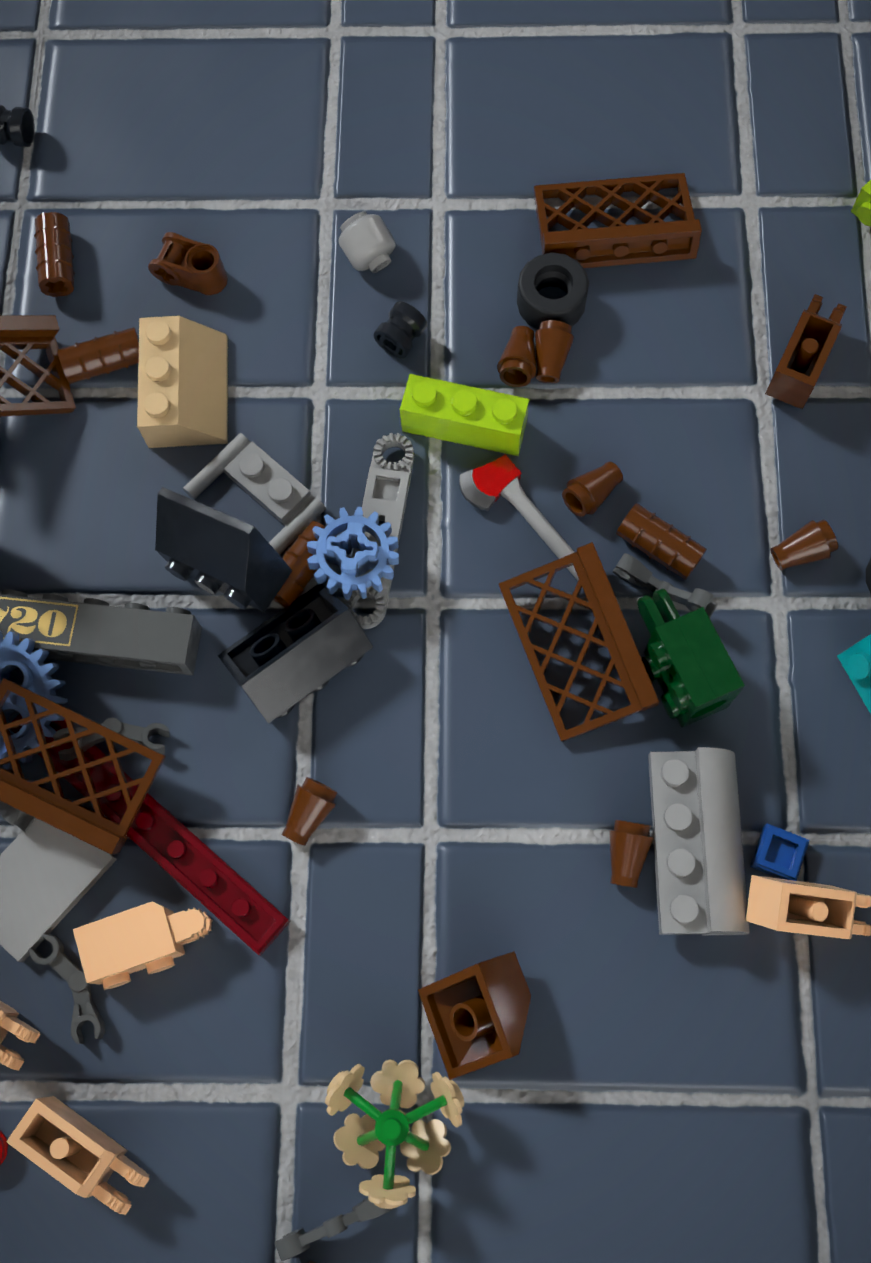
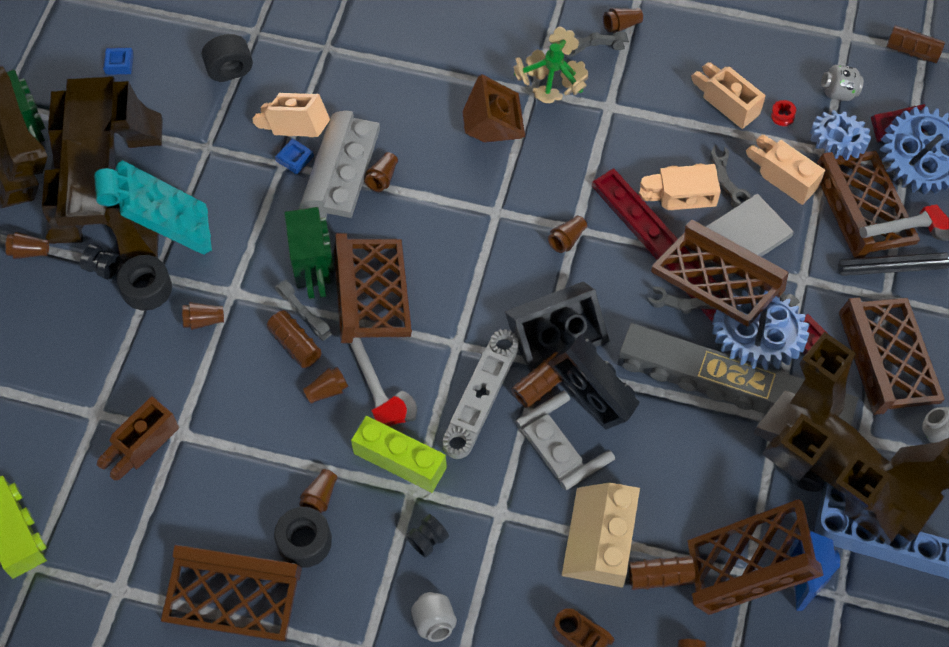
camera: 170 degrees left, 10 degrees down
medium blue gear [307,507,399,600] -> none
reddish brown cone [497,326,536,387] -> none

